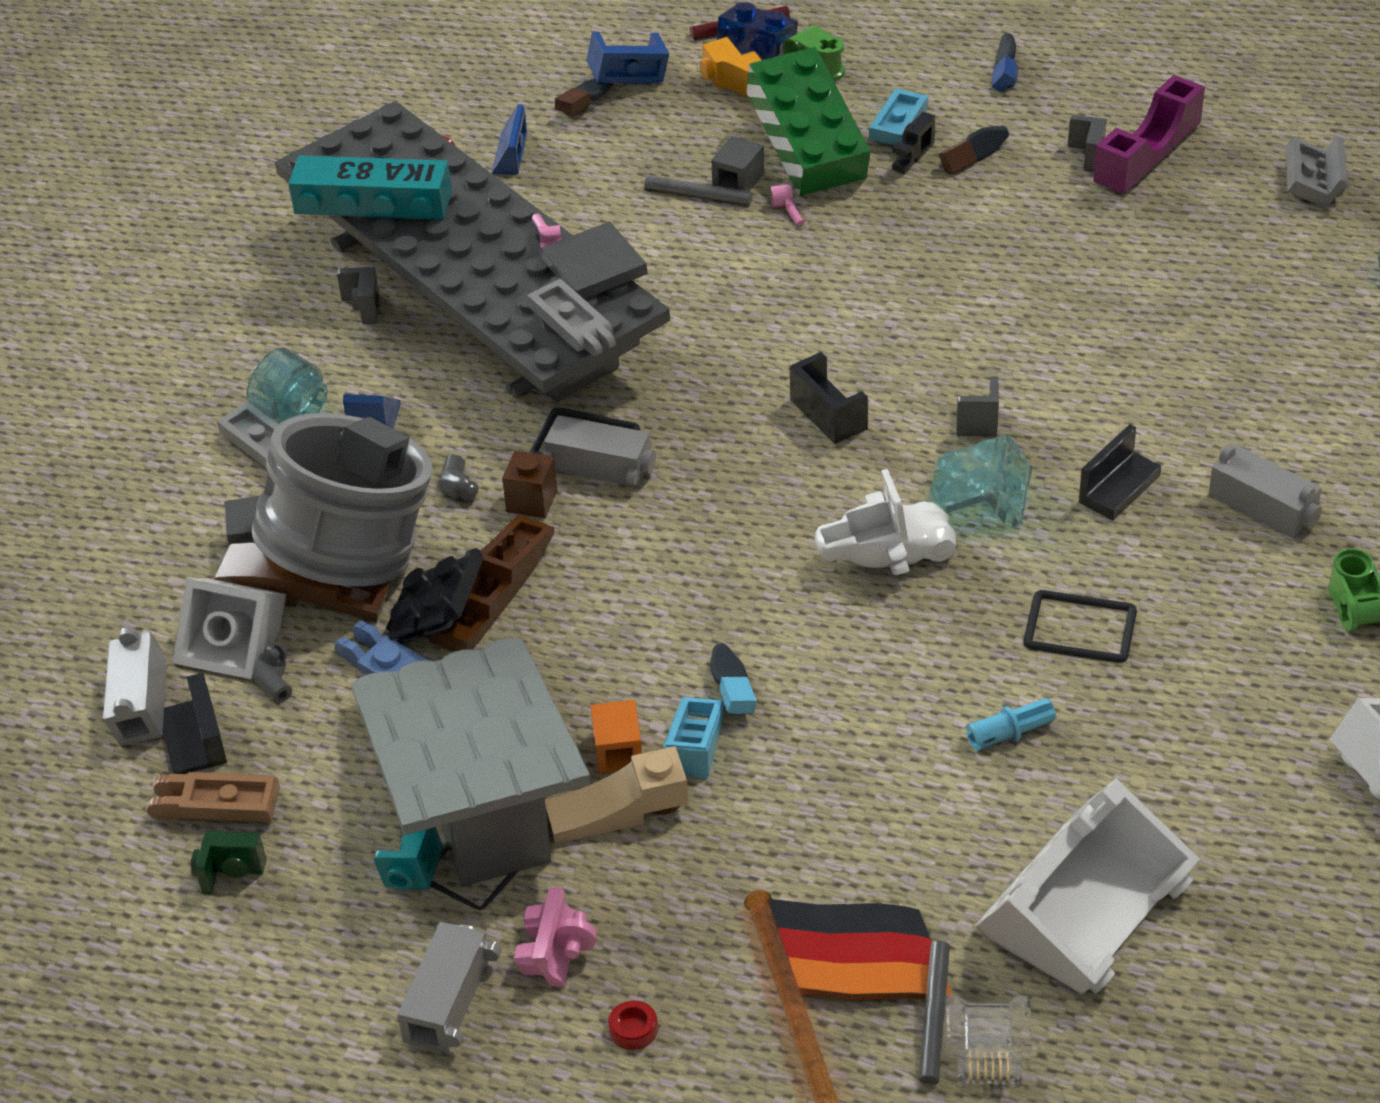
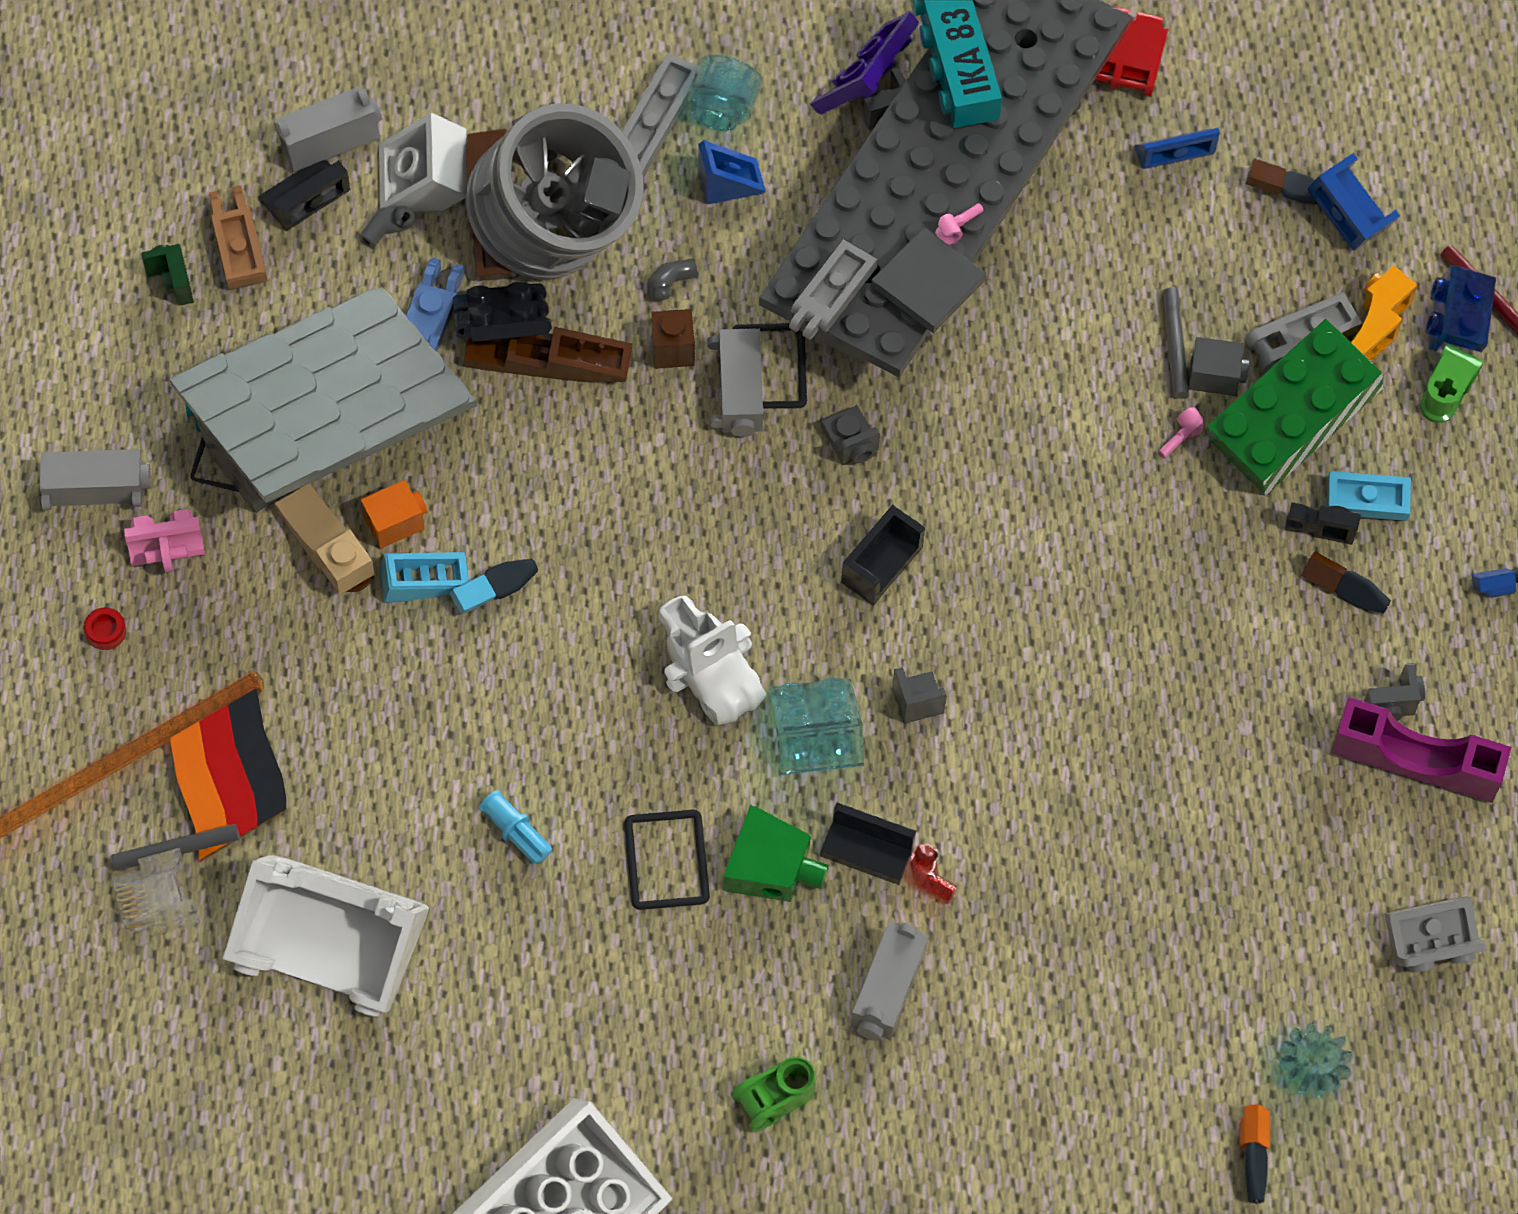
camera: 65 degrees right, 20 degrees up
none -> green torso [723,805,829,902]
none -> dark purple wing [810,11,920,115]
none -> dark grey bracket [821,405,880,466]
none -> clear red arm [909,843,958,904]
none -> light grey plate [1244,292,1363,373]

